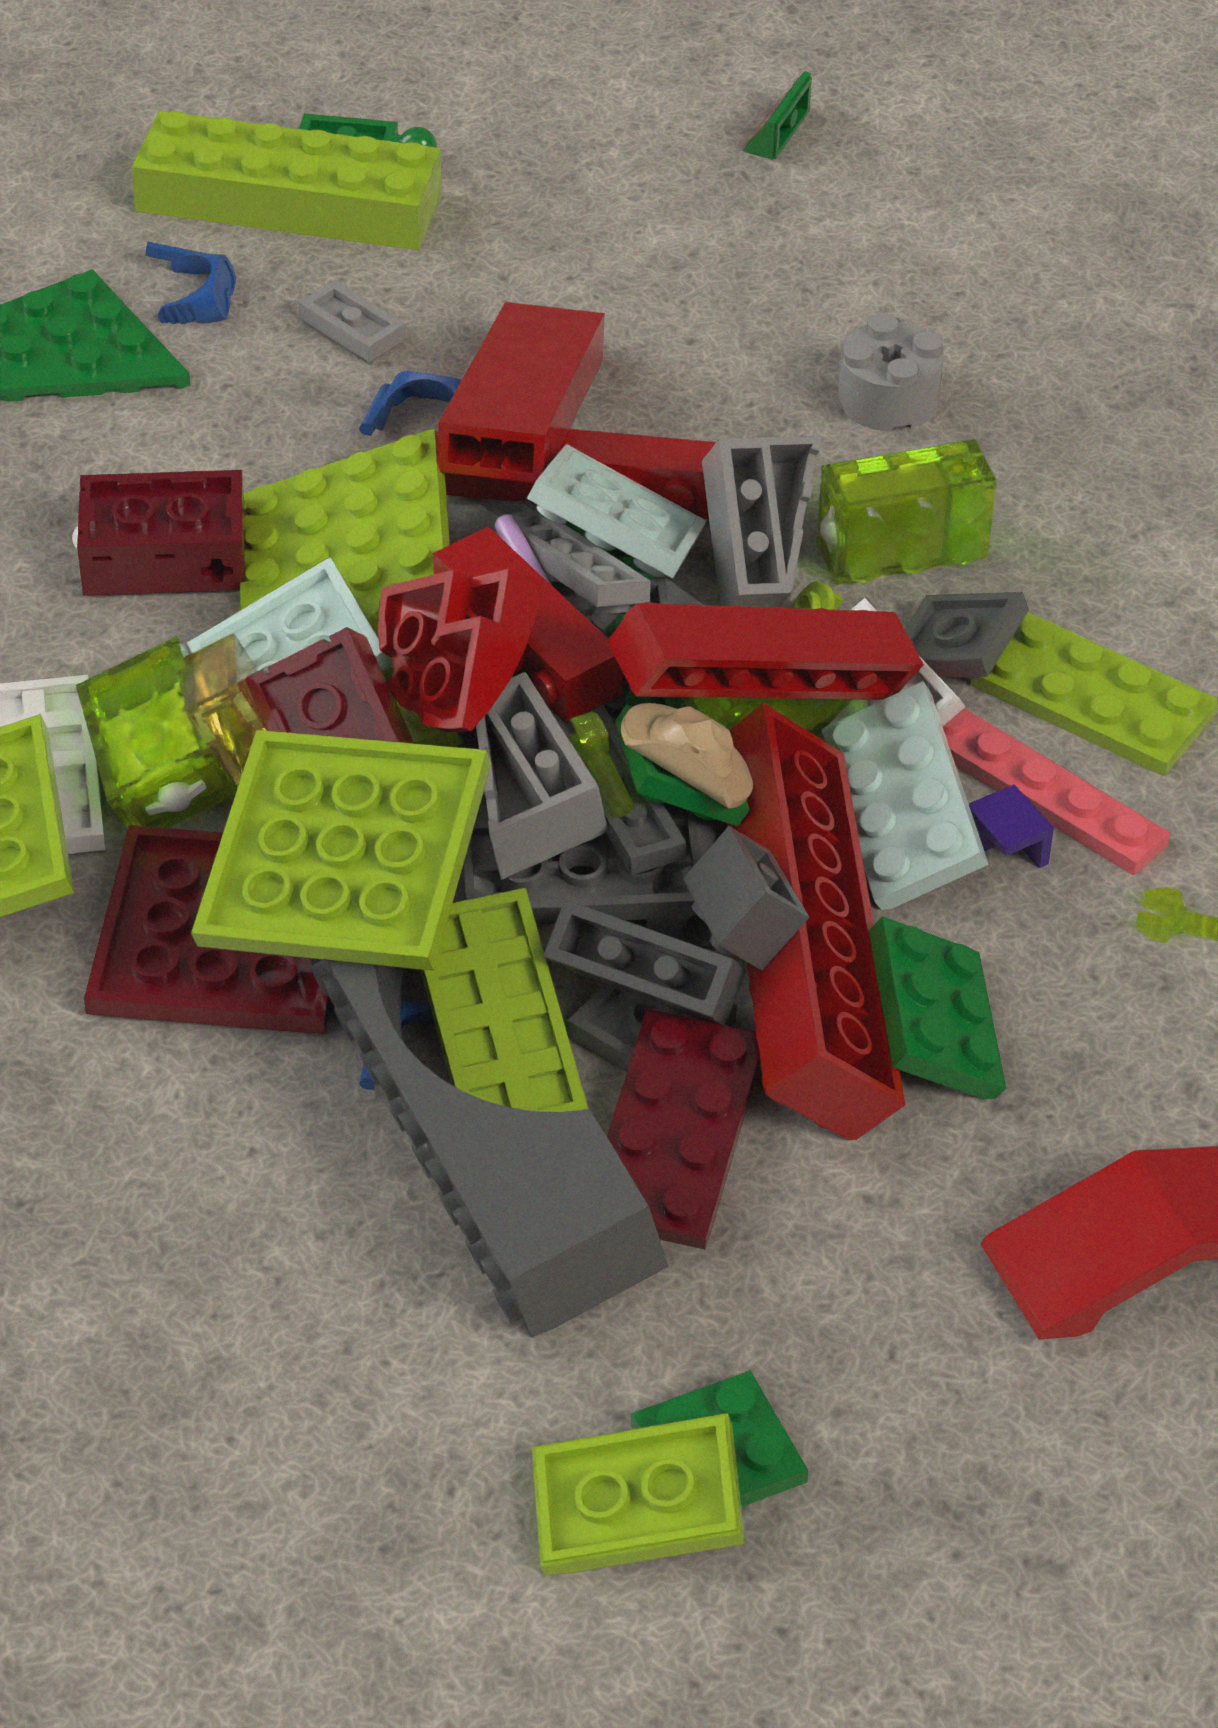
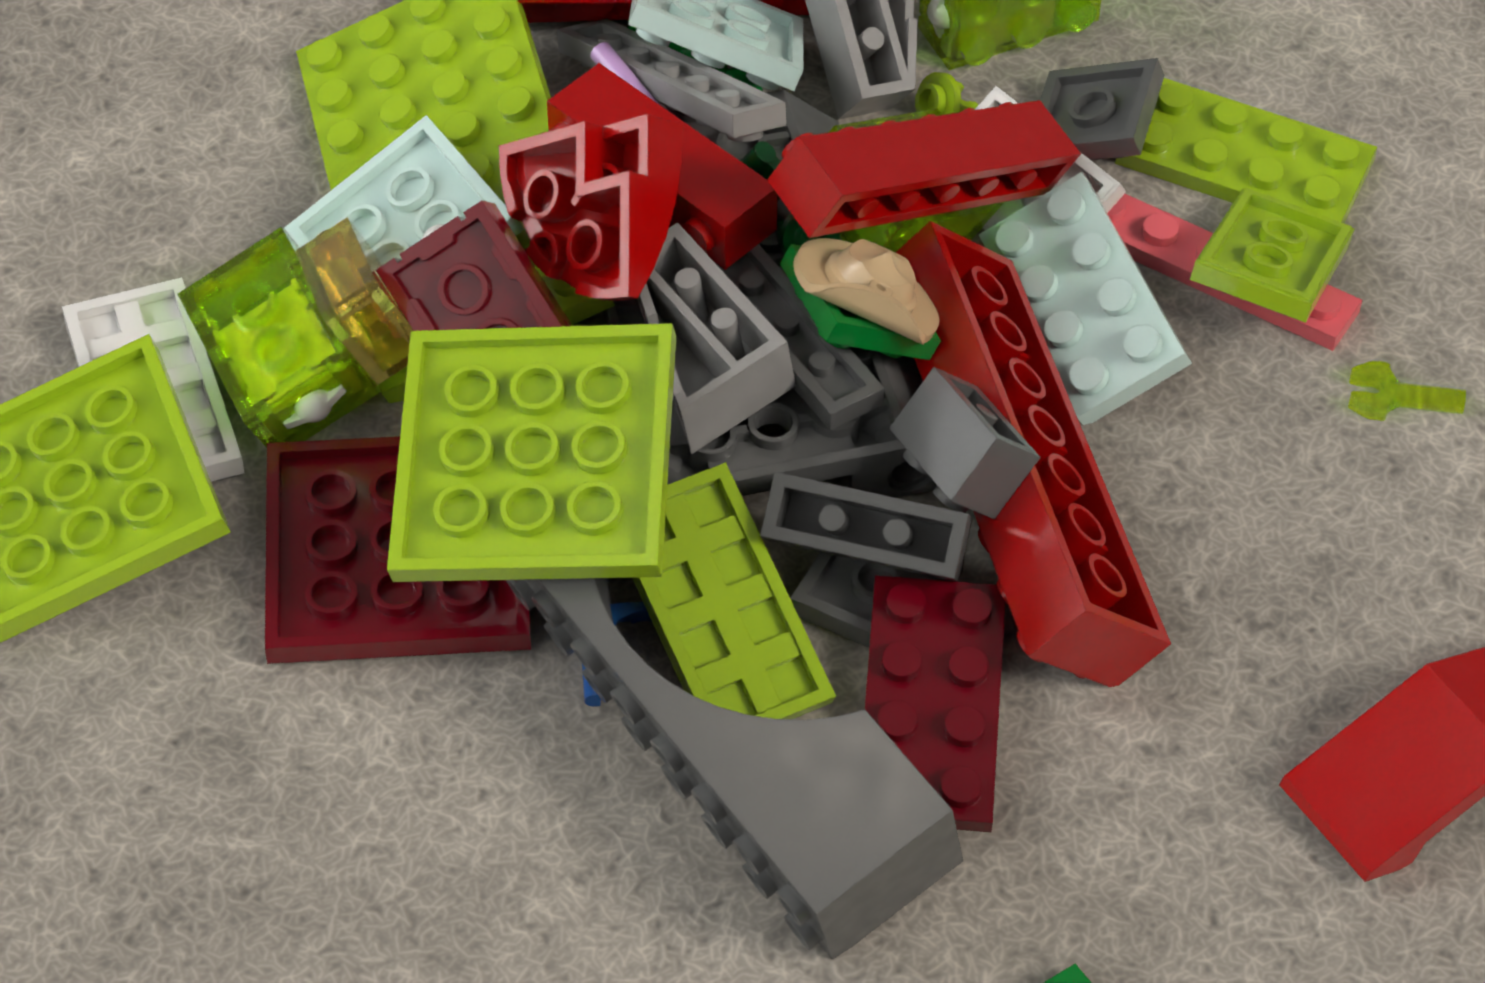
camera: 10 degrees left, 5 degrees up
dark red piece [72,470,245,596] -> none
clear neon green bar [568,711,635,818] -> none
green plate [869,916,1007,1100] -> none
dark purple panel [969,784,1054,868] -> none
none -> lime tile [1190,188,1355,323]

